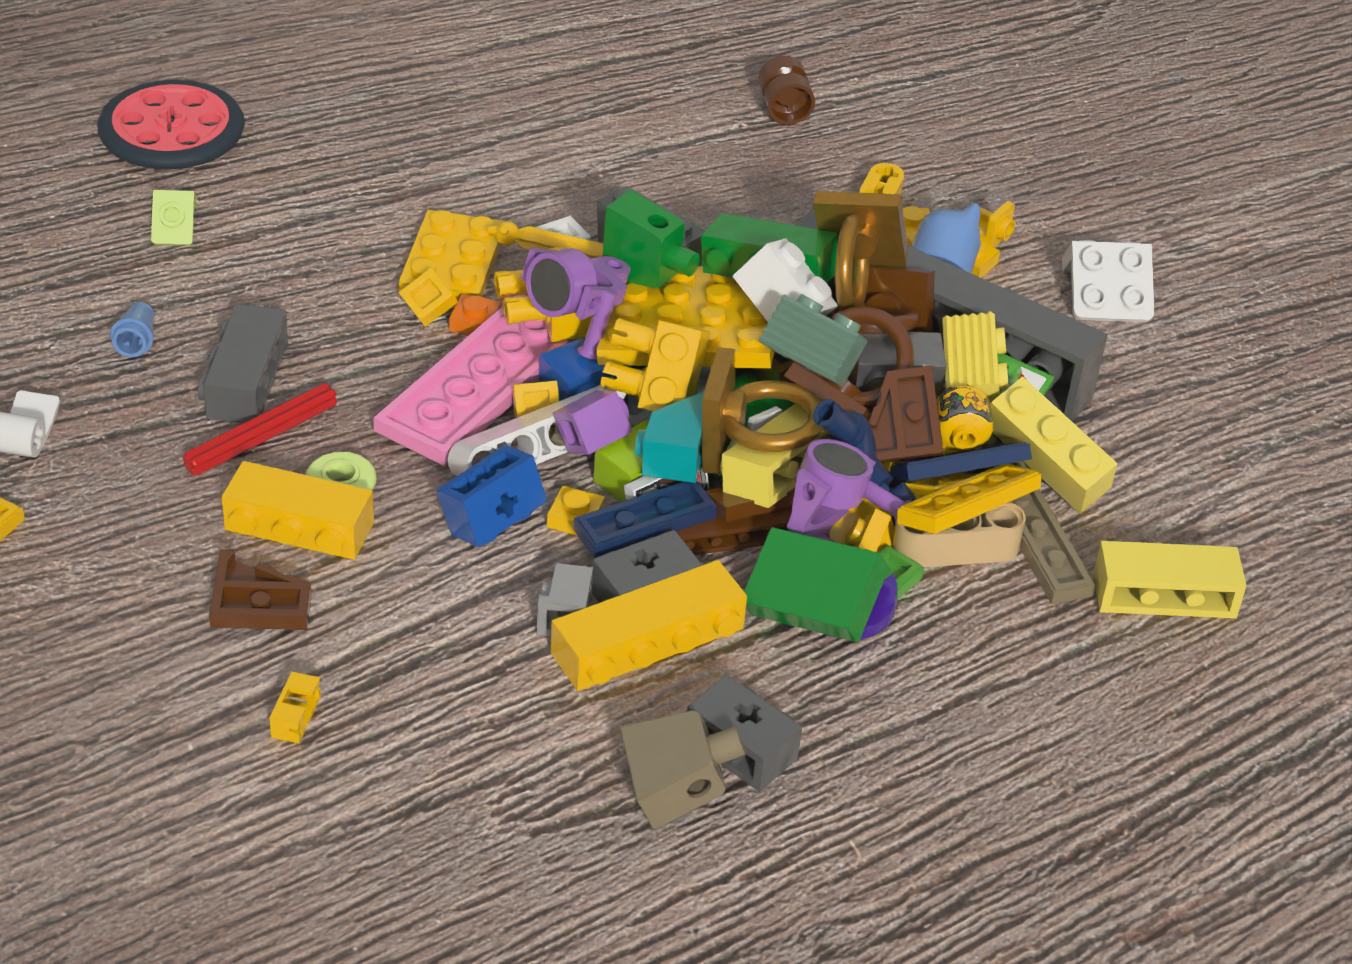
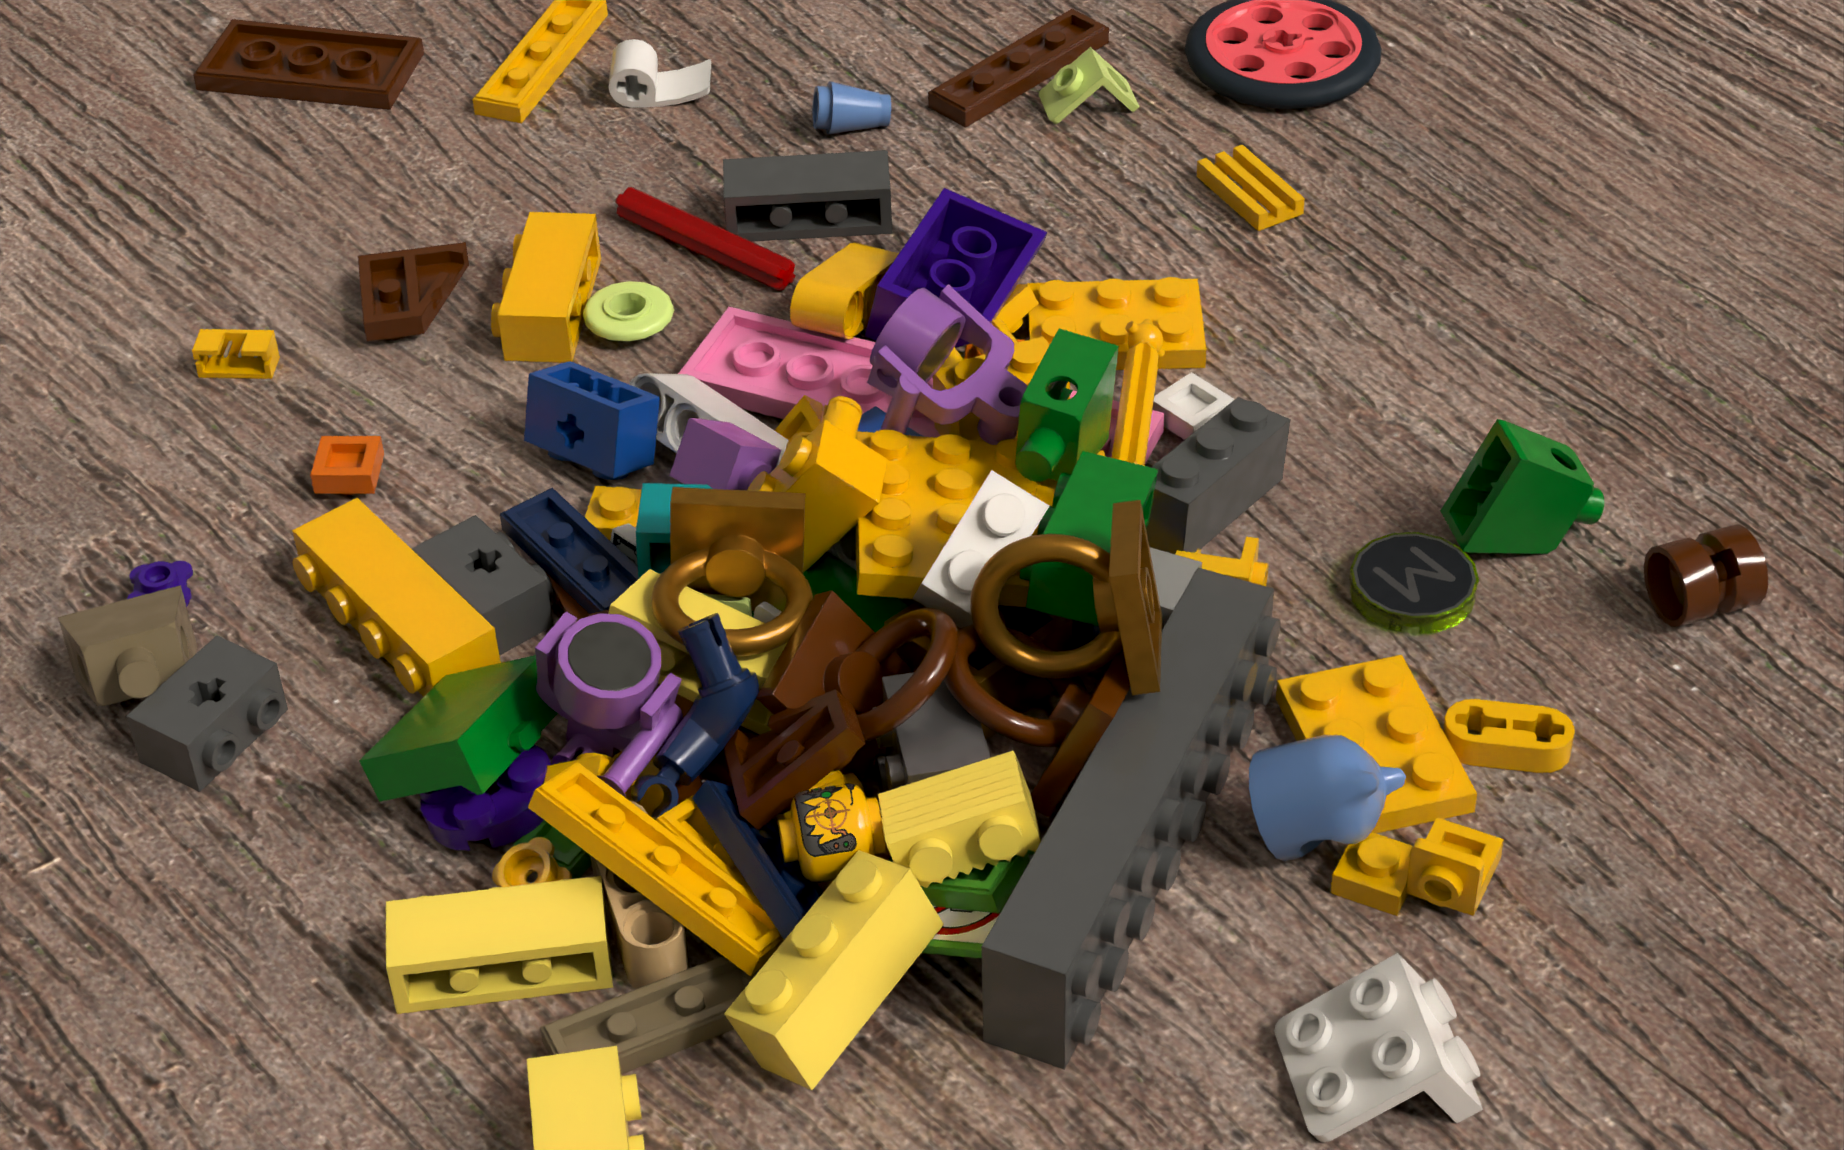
camera: 85 degrees right, 0 degrees up
light grey brick [537,563,593,637] -> none
sand green brick [759,294,868,387] -> none
none -> dark purple plate [127,561,193,606]
none -> orange plate [310,436,384,495]
none -> light yellow brick [386,876,613,1014]
none -> yellow plate [492,837,572,887]
none -> yellow beam [790,242,899,340]
none -> dark purple slope [865,188,1047,348]
none -> reddish brown tile [928,9,1109,128]
none -> yellow tile [1196,145,1305,231]
none -> tile [1349,532,1479,634]
none -> green torso [1440,419,1605,554]

